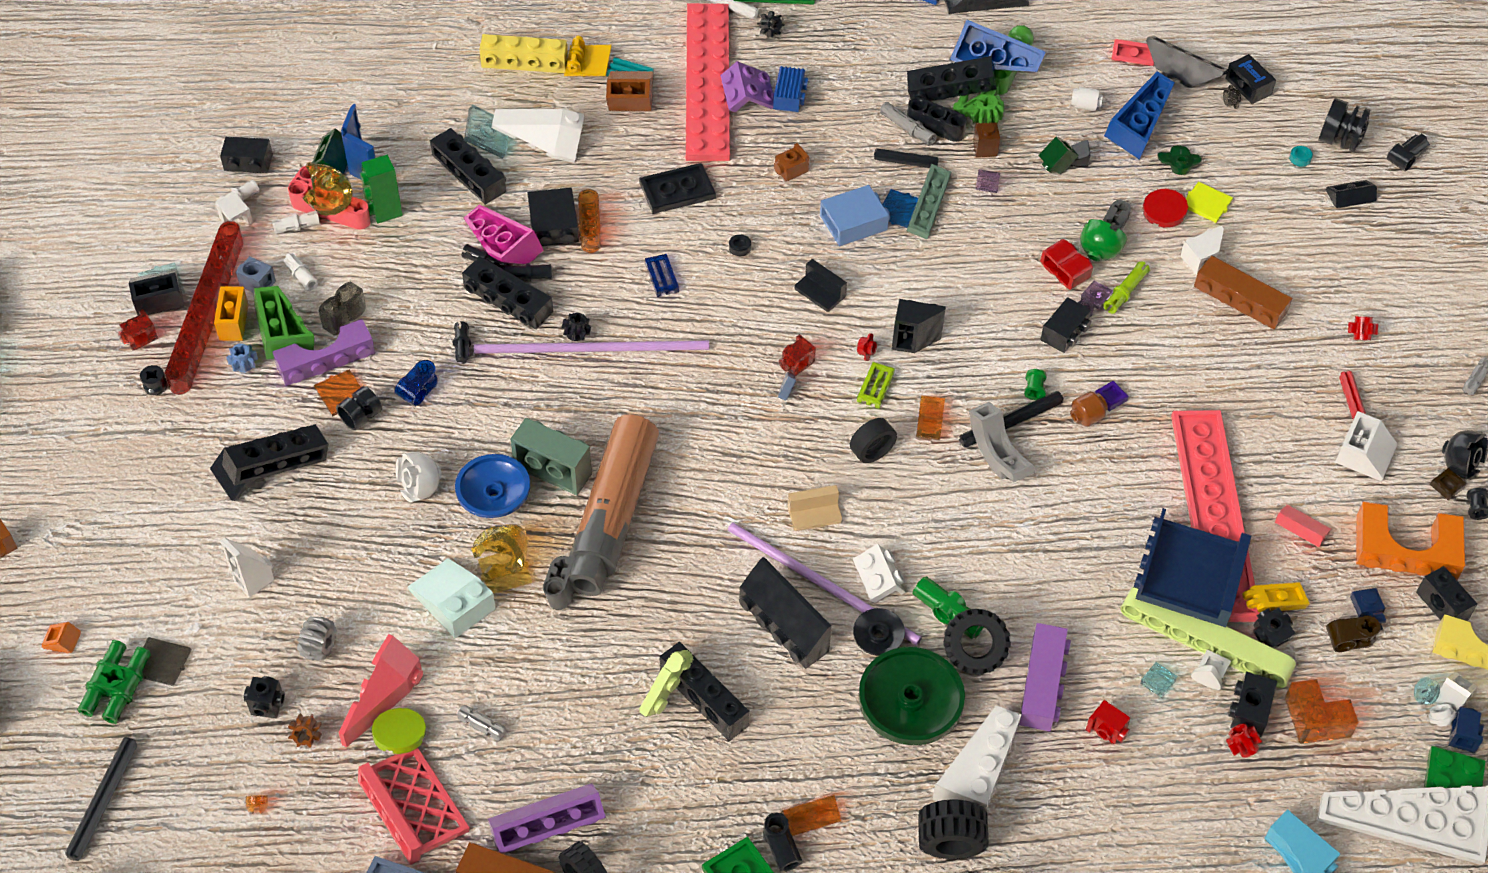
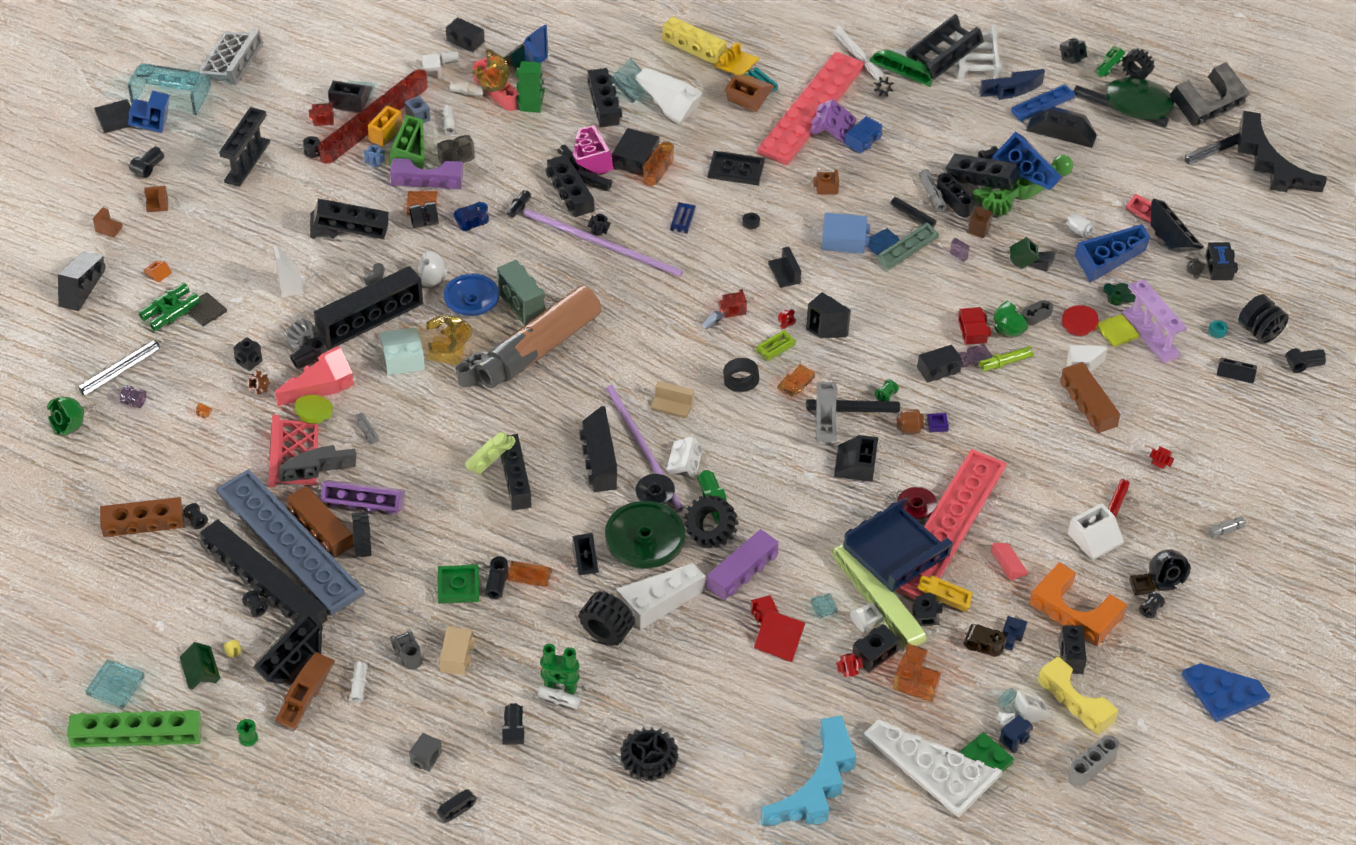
camera: 30 degrees right, 5 degrees down
none -> clear purple wheel [120,385,146,408]
none -> black fence [219,107,270,187]
none -> dark grey slope [279,445,357,482]
none -> black piece [289,336,327,369]
none -> black brick [313,266,423,351]
none -> dark grey arm [364,263,385,285]
none -> black slope [572,532,599,576]
none -> red piece [754,609,806,662]
none -> black slope [834,435,878,482]
none -> dark red dish [897,487,937,518]
none -> black bush [978,146,999,160]
none -> lavender fence [1122,279,1187,364]

